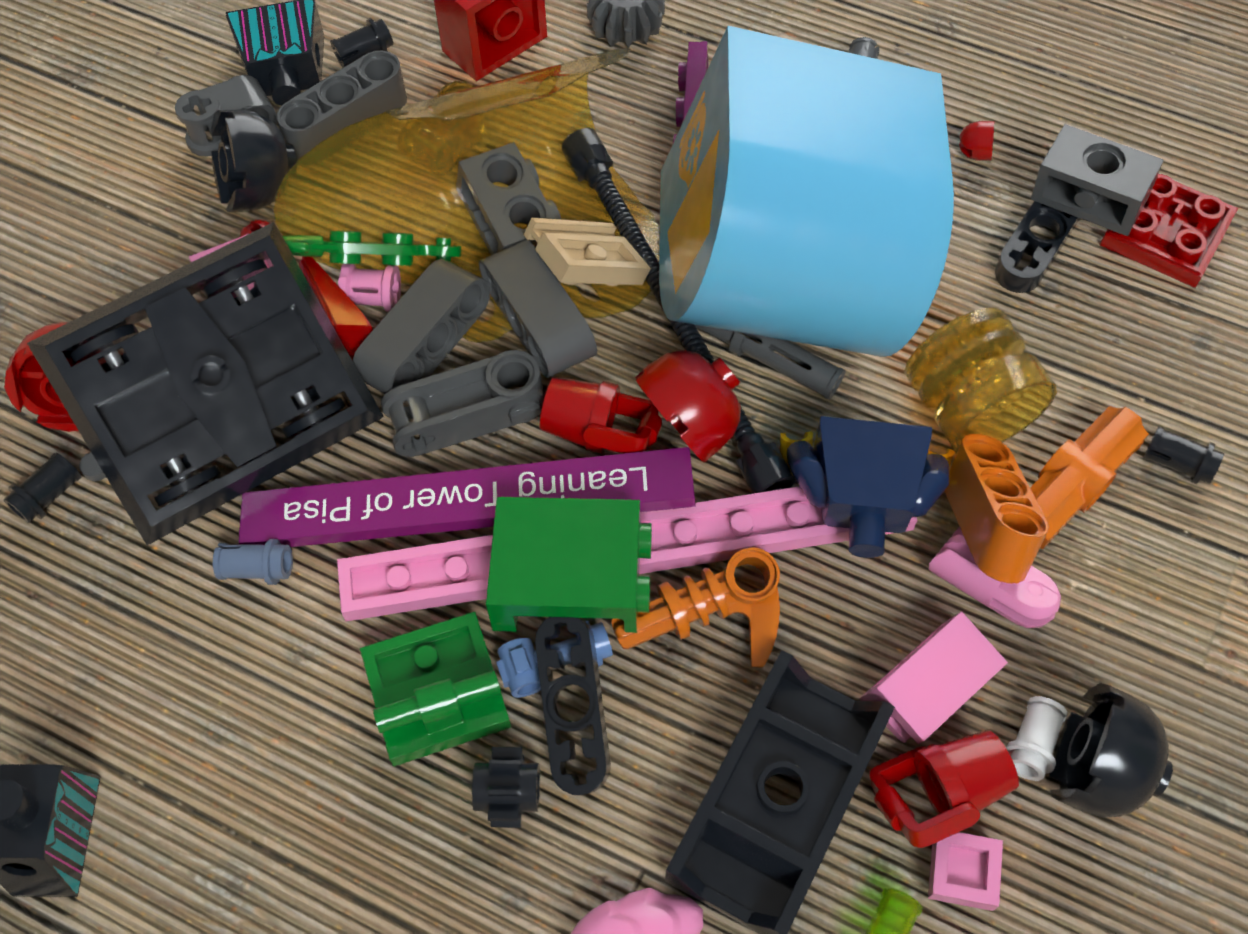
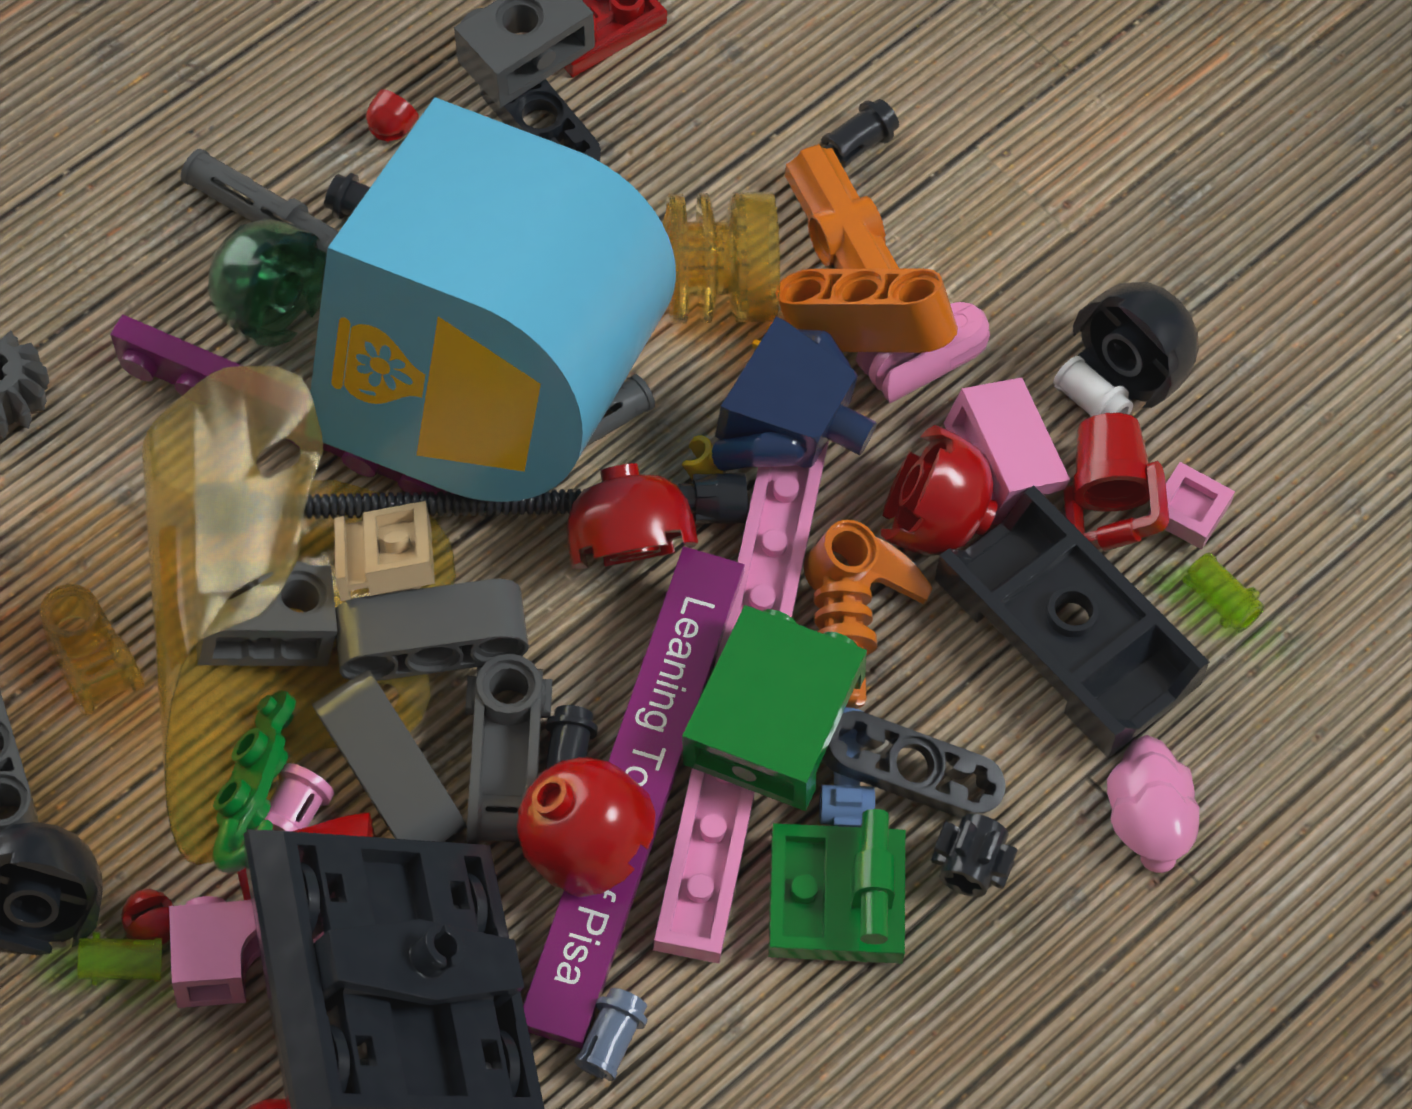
camera: 75 degrees left, 0 degrees up
red piece [539,377,662,455] -> none
none -> clear neon green pin [77,931,162,986]
none -> red cylinder [517,757,656,897]
none -> black pin [545,705,598,770]
none -> red cylinder [881,425,998,556]

